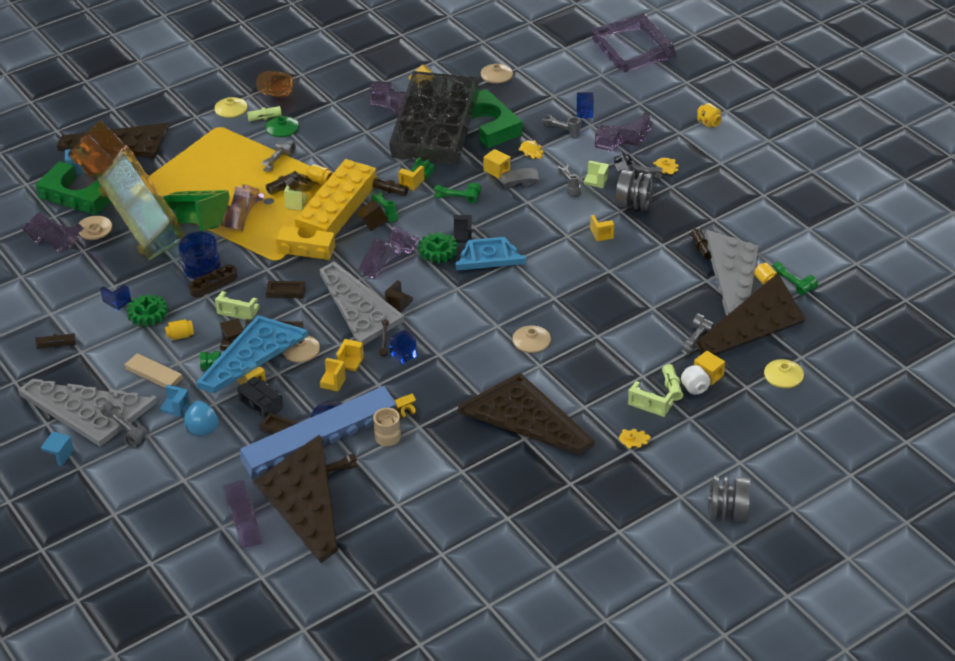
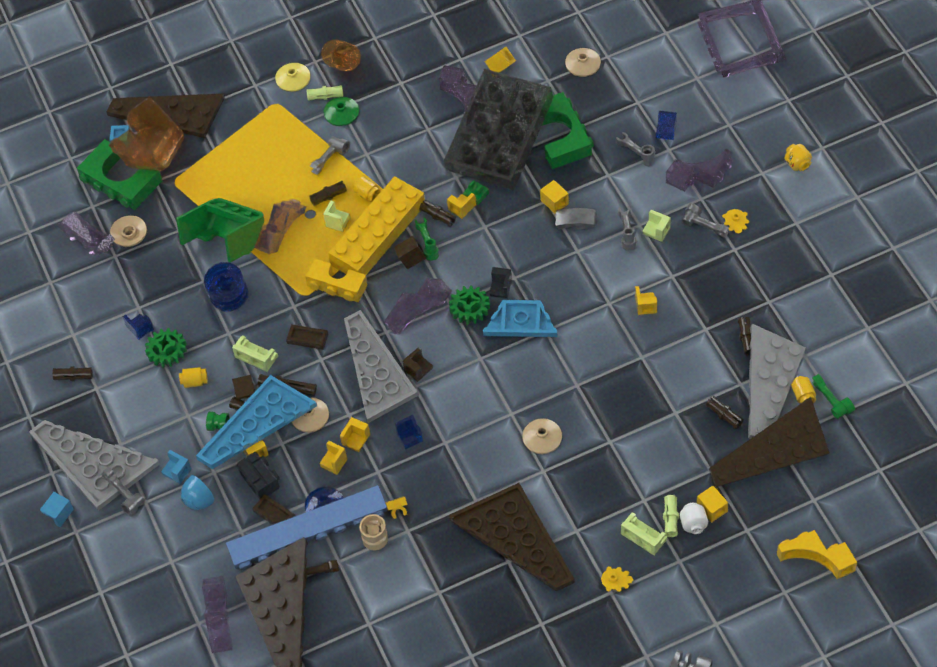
camera: 15 degrees right, 15 degrees up
windscreen [97,149,186,260] -> none
tan tile [124,353,183,388] -> none
dark brown beam [188,264,238,297] -> none
dark brown beam [284,173,314,192] -> none
dark brown hinge [379,319,389,356] -> none
green brick [434,183,481,204] -> none
yellow piece [519,140,544,159] -> none
black hinge [614,151,639,180] -> none
flat silver wheel [615,170,654,211] -> none
flat silver brick [682,313,715,355] -> none
light yellow dish [764,359,804,388] -> none
none -> dark brown pin [706,396,744,429]
none -> yellow arch [777,530,857,579]

